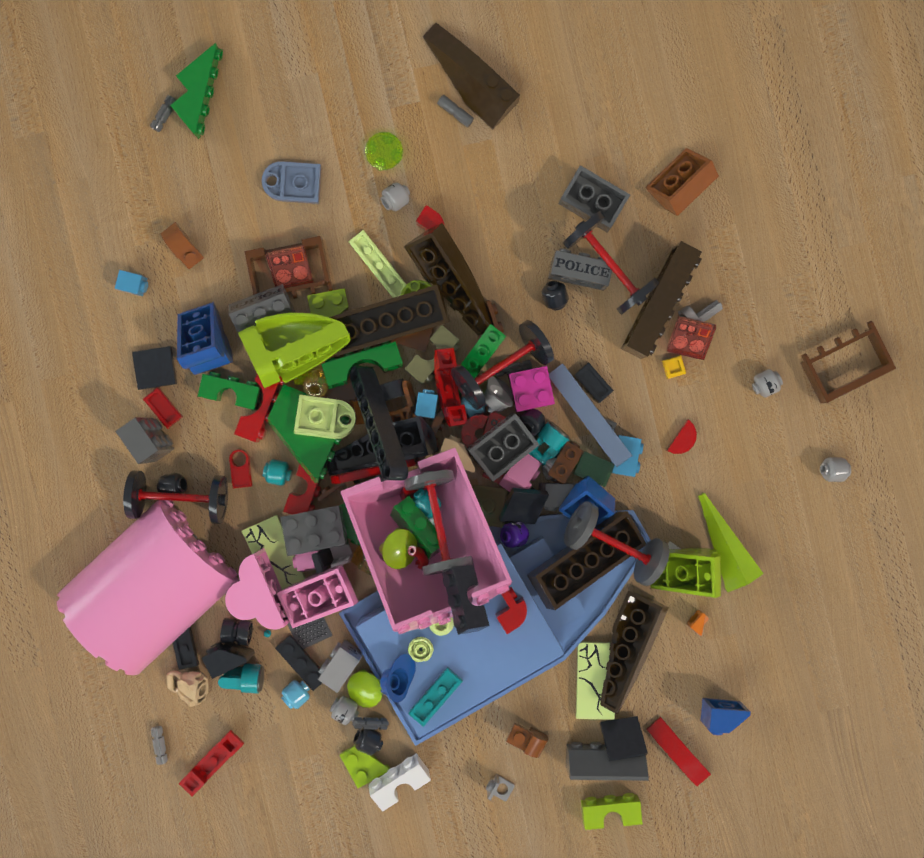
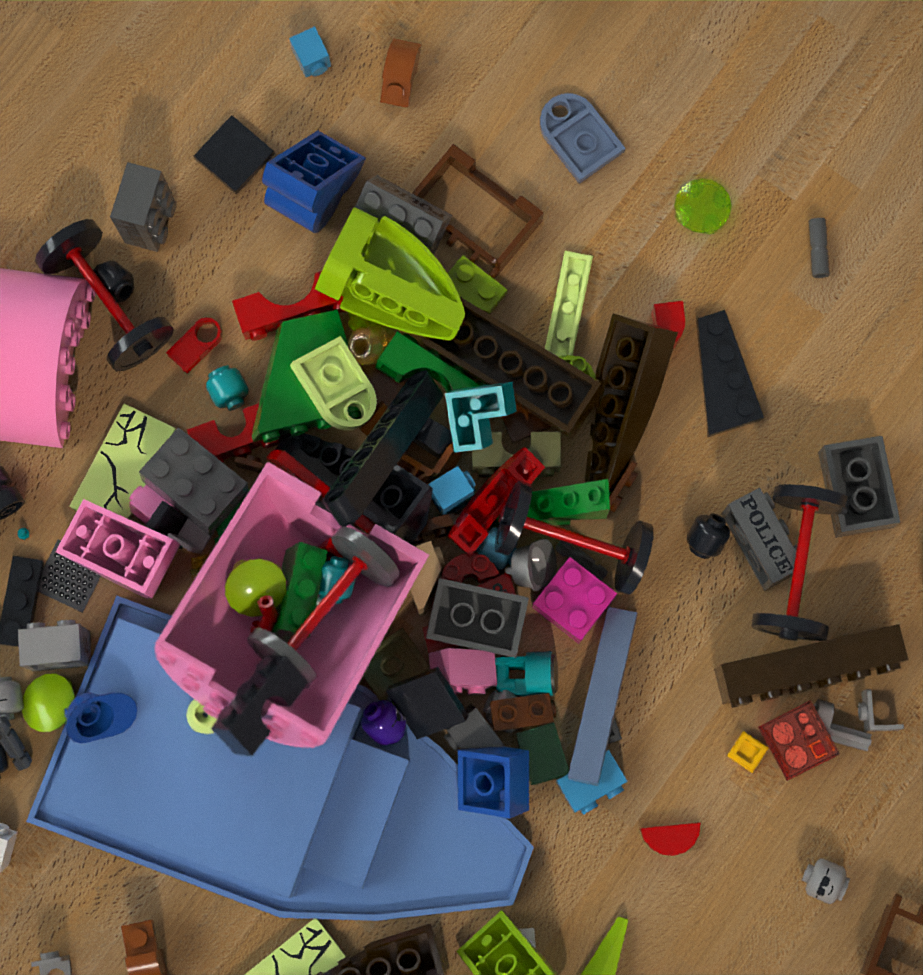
camera: 50 degrees right, 10 degrees down
red tile [143,387,183,429] -> none
green arch [197,371,262,410] -> none
bright pink brick [225,548,289,629] -> none
clear red tile [266,245,314,288] -> none
light grey head [381,182,410,212] -> none
yellowish green plate [408,637,434,662] -> none
teal tile [408,667,463,727] -> none
dark brown wedge [423,23,520,130] -> none
red brick [496,587,527,634] -> none
black head [519,408,546,437] -> none
dark brown brick [527,511,647,610] -> none
dark grey piece [564,502,670,586] -> none
black tile [574,362,614,403] -> none
none -> teal brick [445,382,517,453]
none -> black wing [696,310,764,437]
none -> light grey bracket [858,689,904,732]

